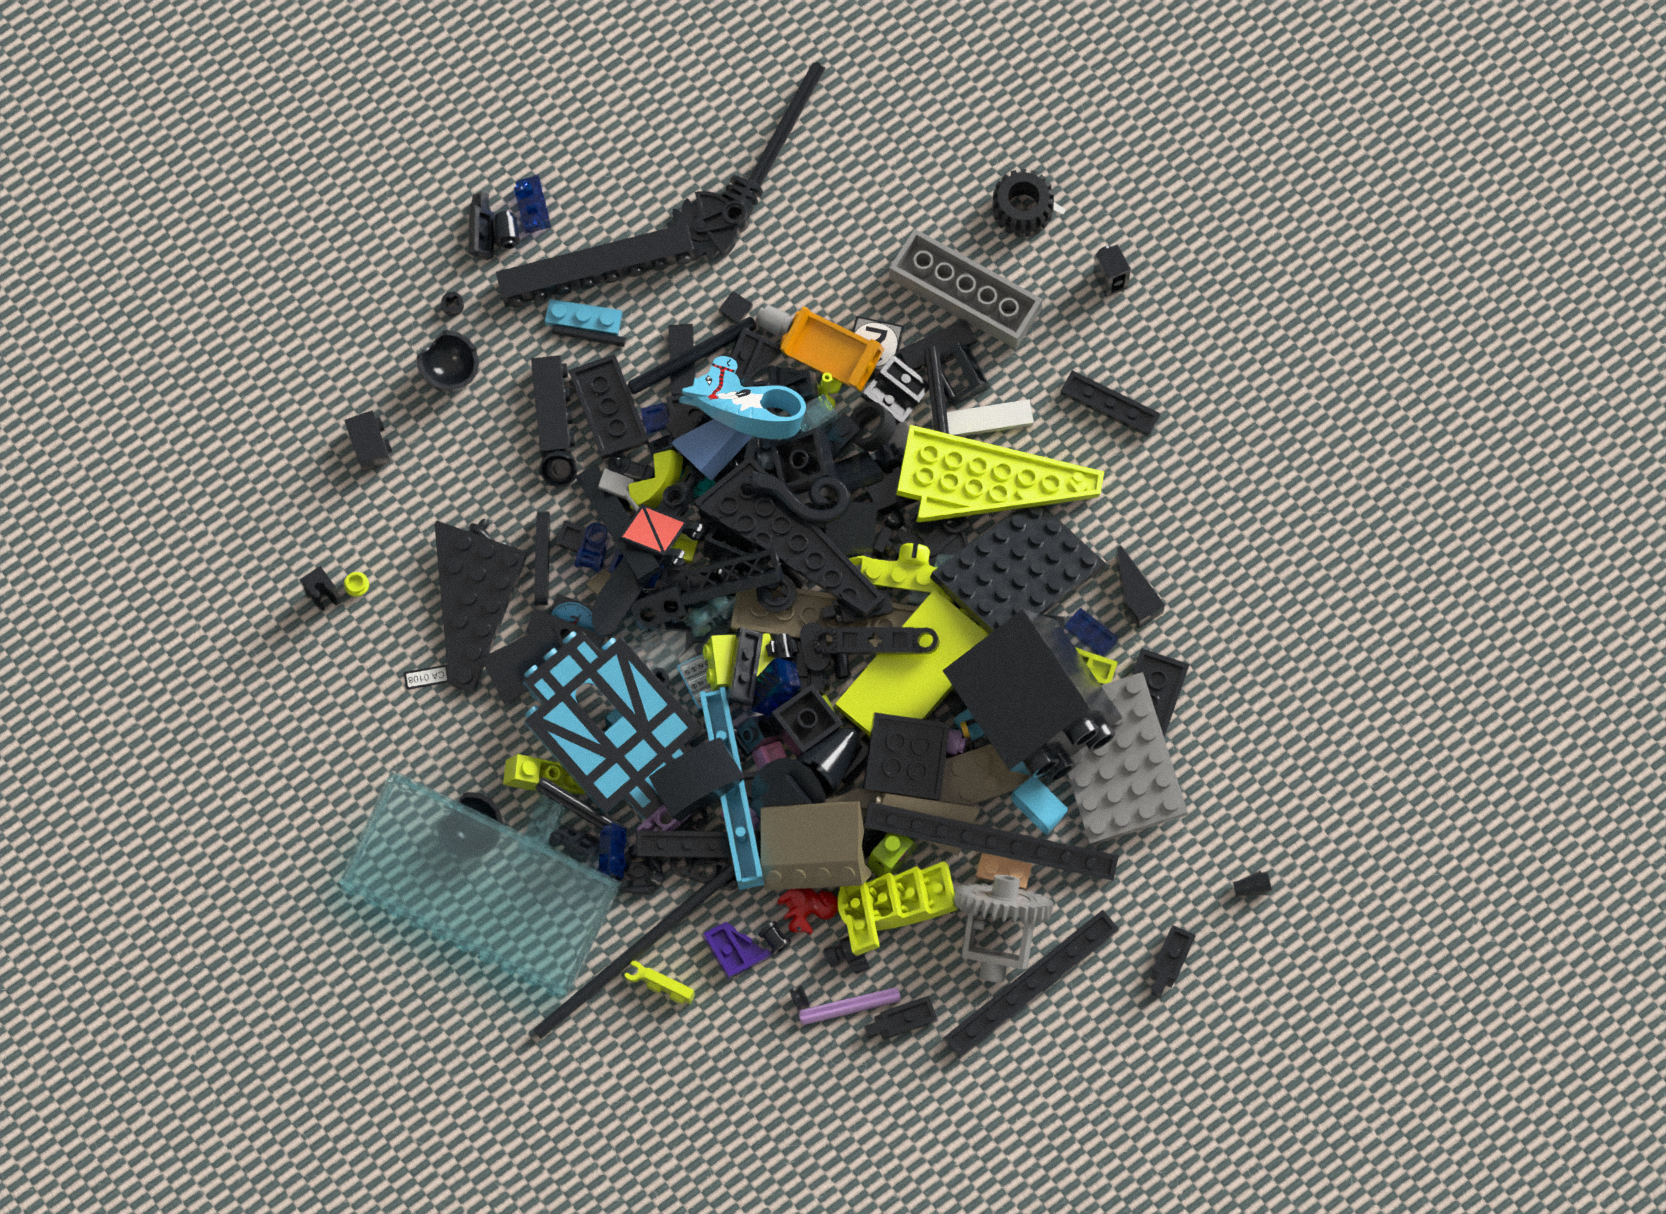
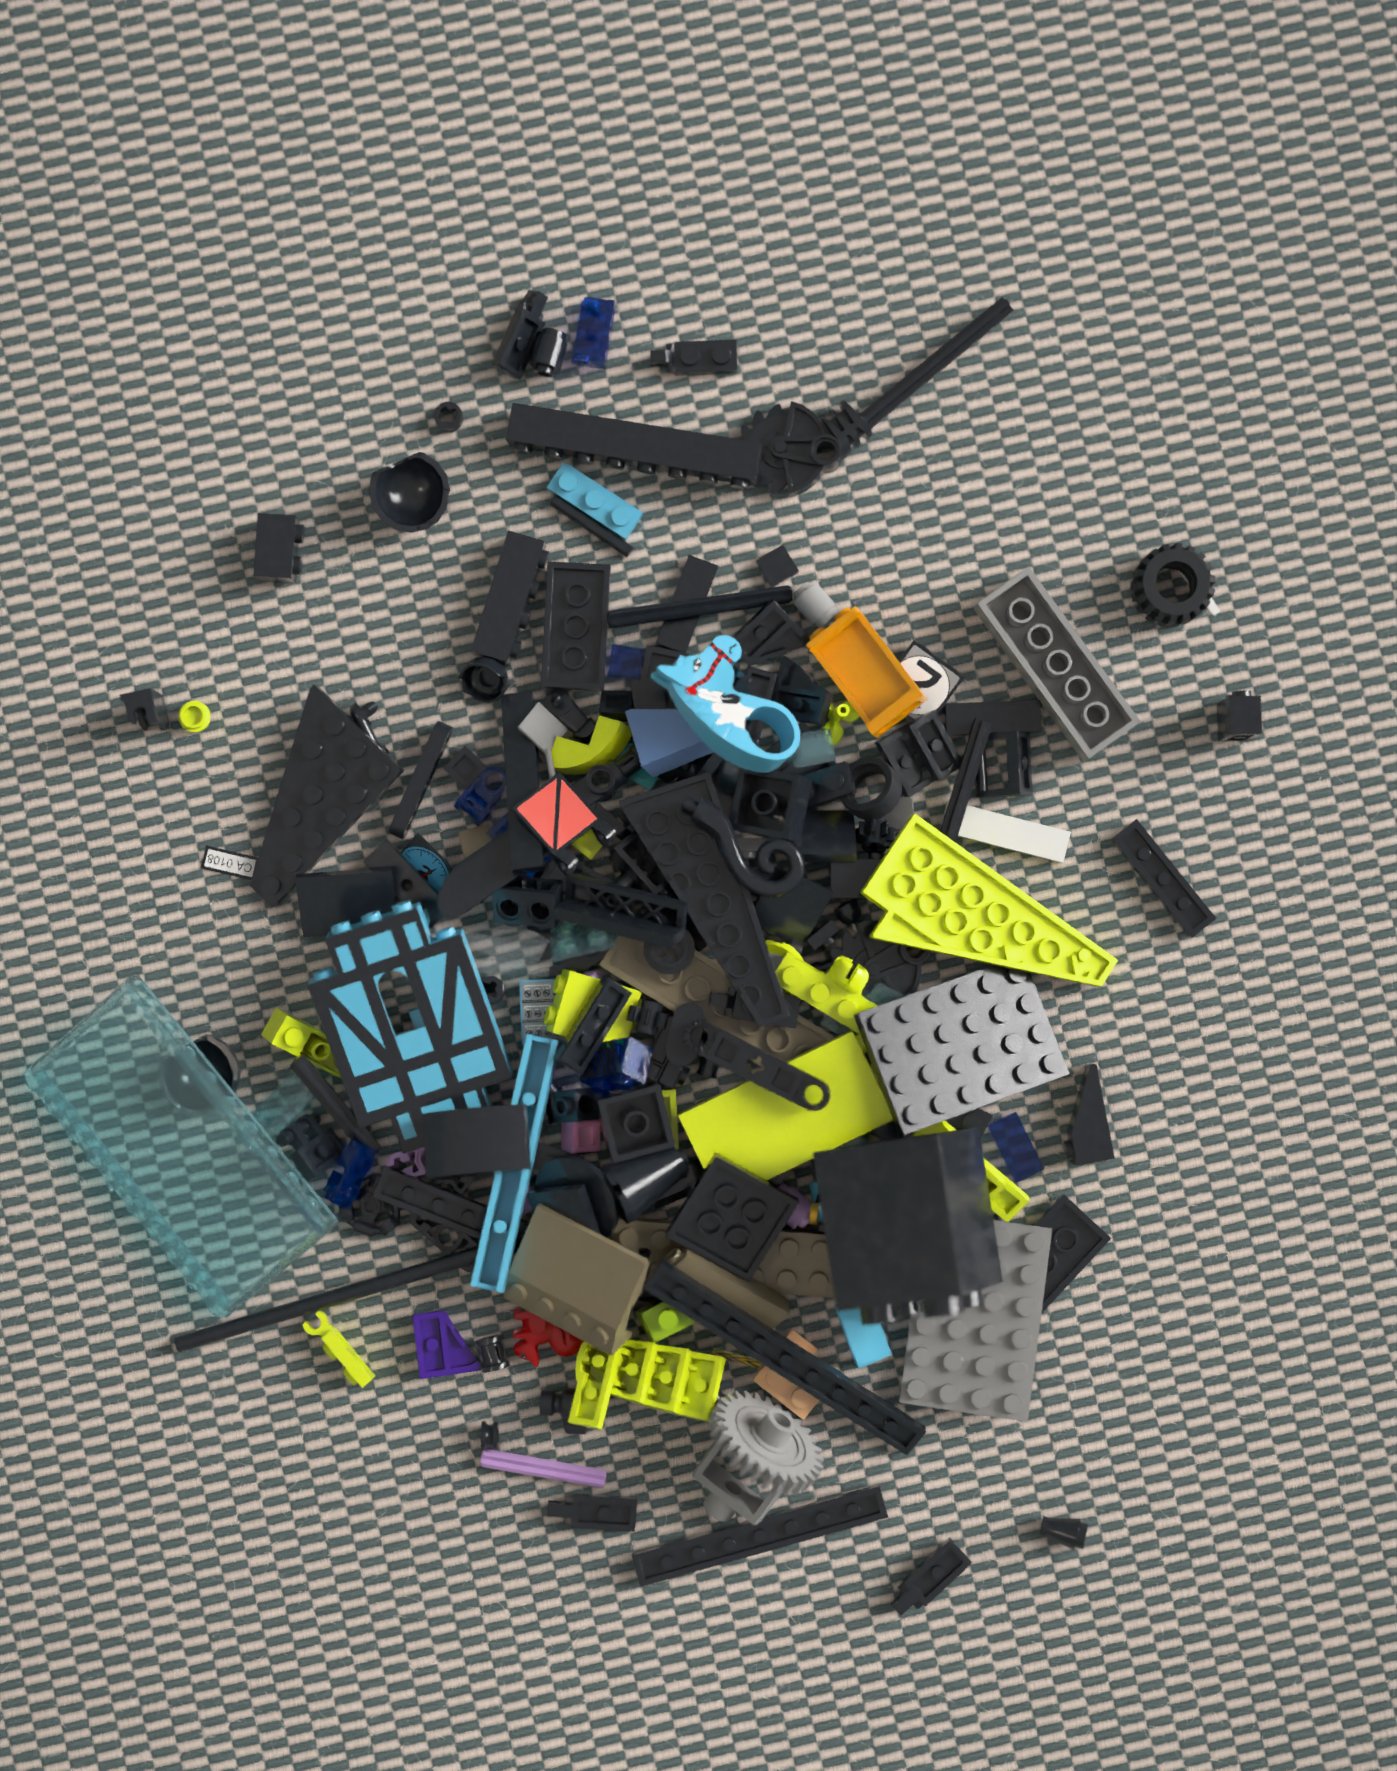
camera: 20 degrees right, 15 degrees up
none -> black hinge [650,339,738,376]
none -> sticker [711,1348,762,1369]

